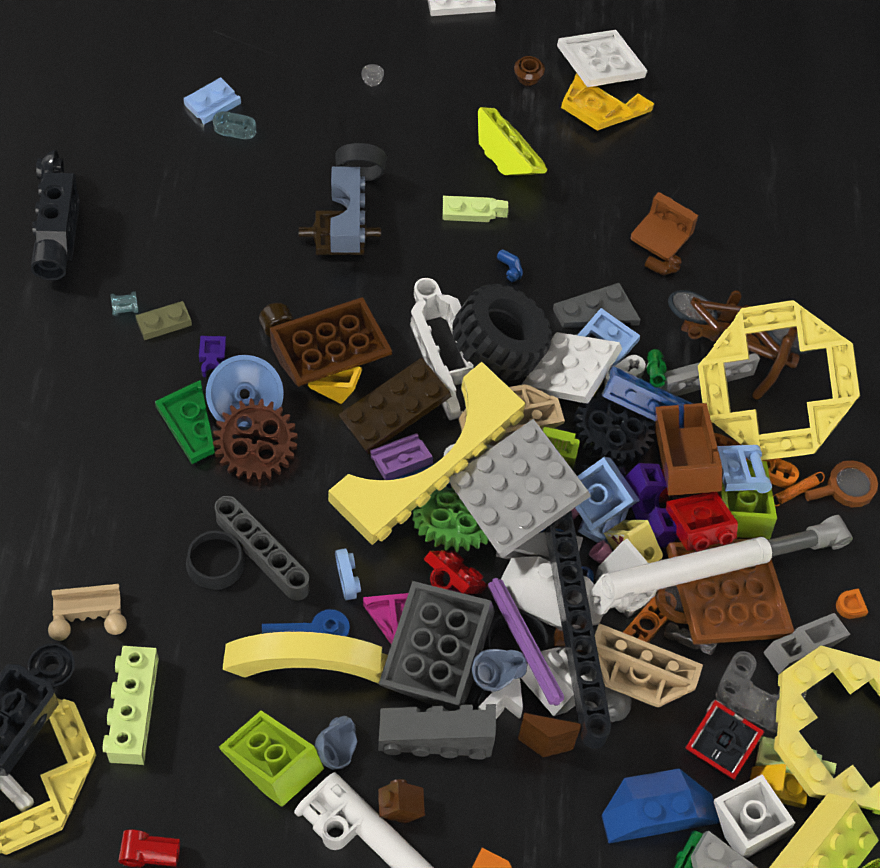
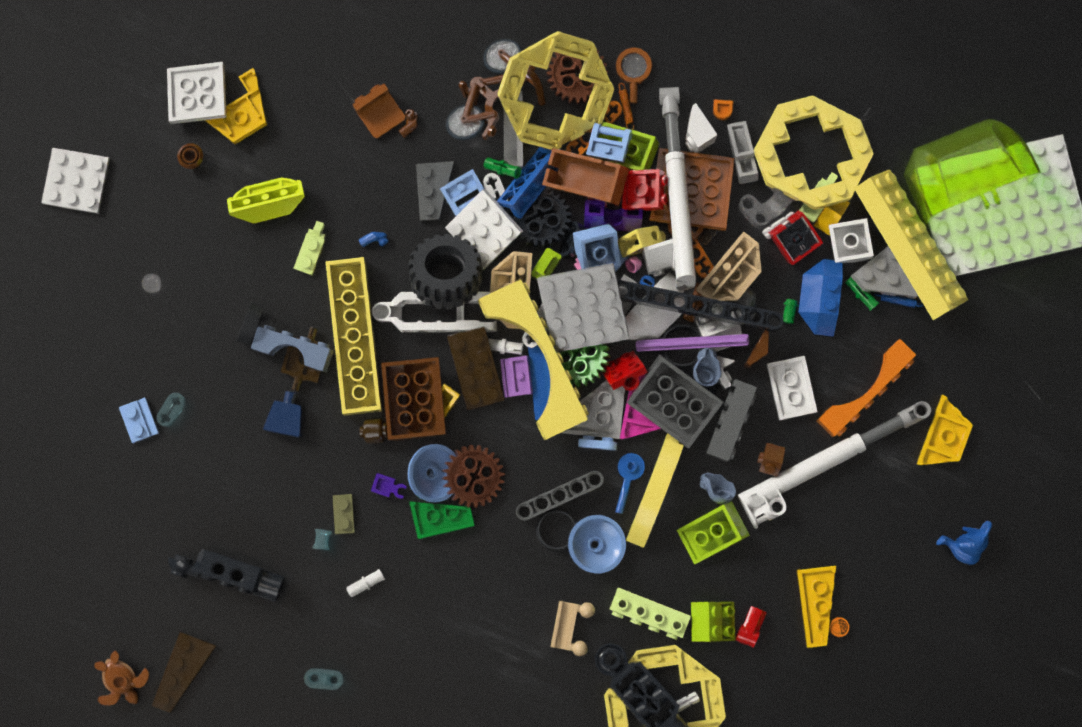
camera: 65 degrees left, 25 degrees up
none -> dark blue torso [263,391,303,438]
none -> light yellow brick [326,257,382,416]
none -> white axle [347,569,385,597]
none -> white pin [488,338,523,355]
none -> copper gear [547,50,608,104]
none -> light grey plate [562,380,625,440]
none -> medium blue dish [568,515,626,573]
none -> white slope [685,103,717,153]
none -> lime slope [691,602,735,642]
none -> white plate [766,356,817,420]
none -> green pin [783,299,799,324]

